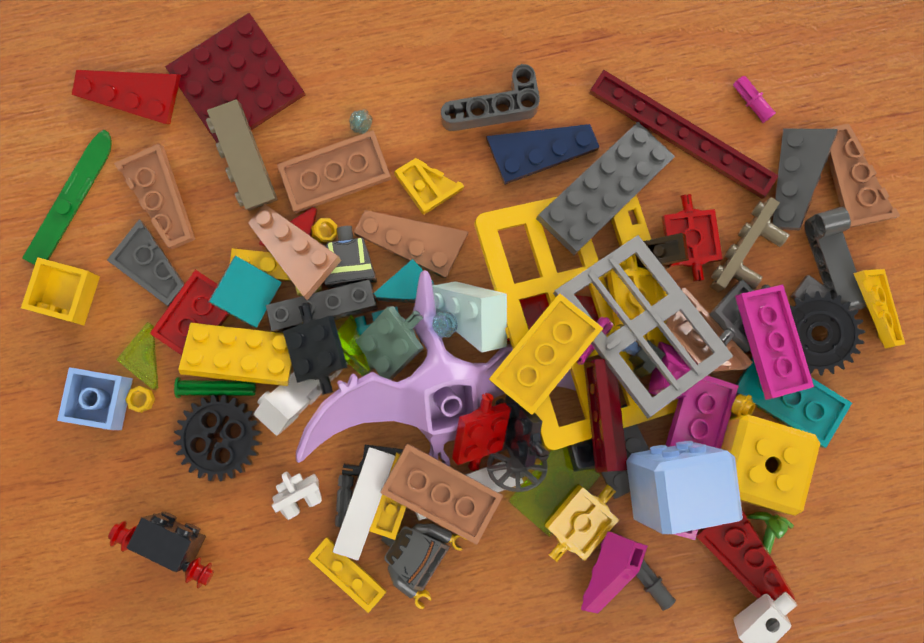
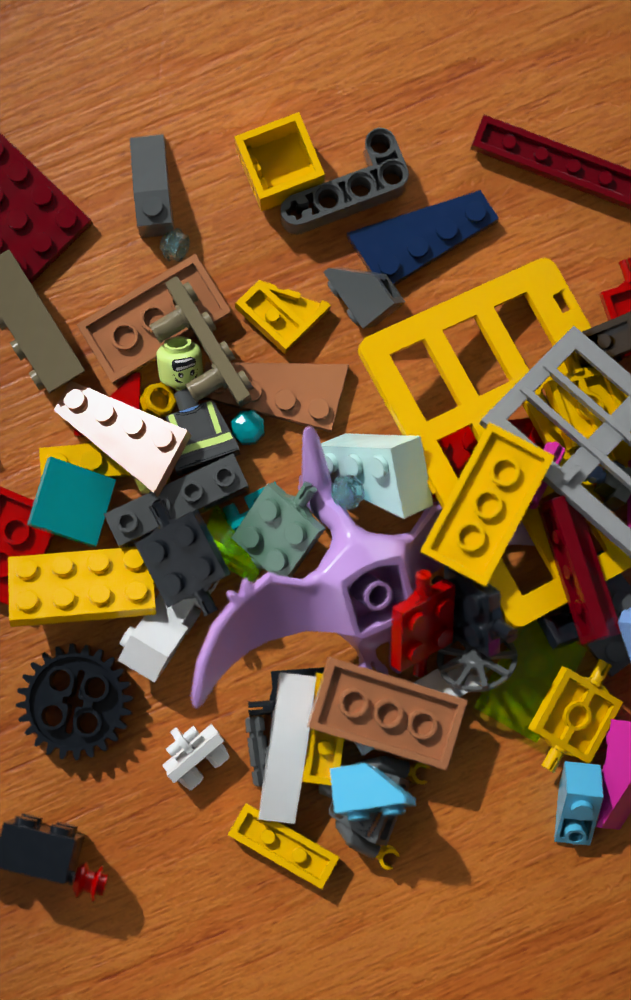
camera: 15 degrees left, 0 degrees up
green axle [174,377,256,398] -> none
teal slope [373,259,434,303] -> none
dark grey plate [536,122,675,255] -> none
none -> dark grey slope [130,134,175,238]
none -> dark tan plate [149,276,253,408]
none -> yellowish green head [156,336,204,391]
none -> teal tile [231,410,265,445]
none -> yellow piece [234,112,325,212]
none -> dark grey slope [324,267,405,328]
none -> medium azure slope [330,763,416,821]
none -> medium azure slope [554,761,603,846]

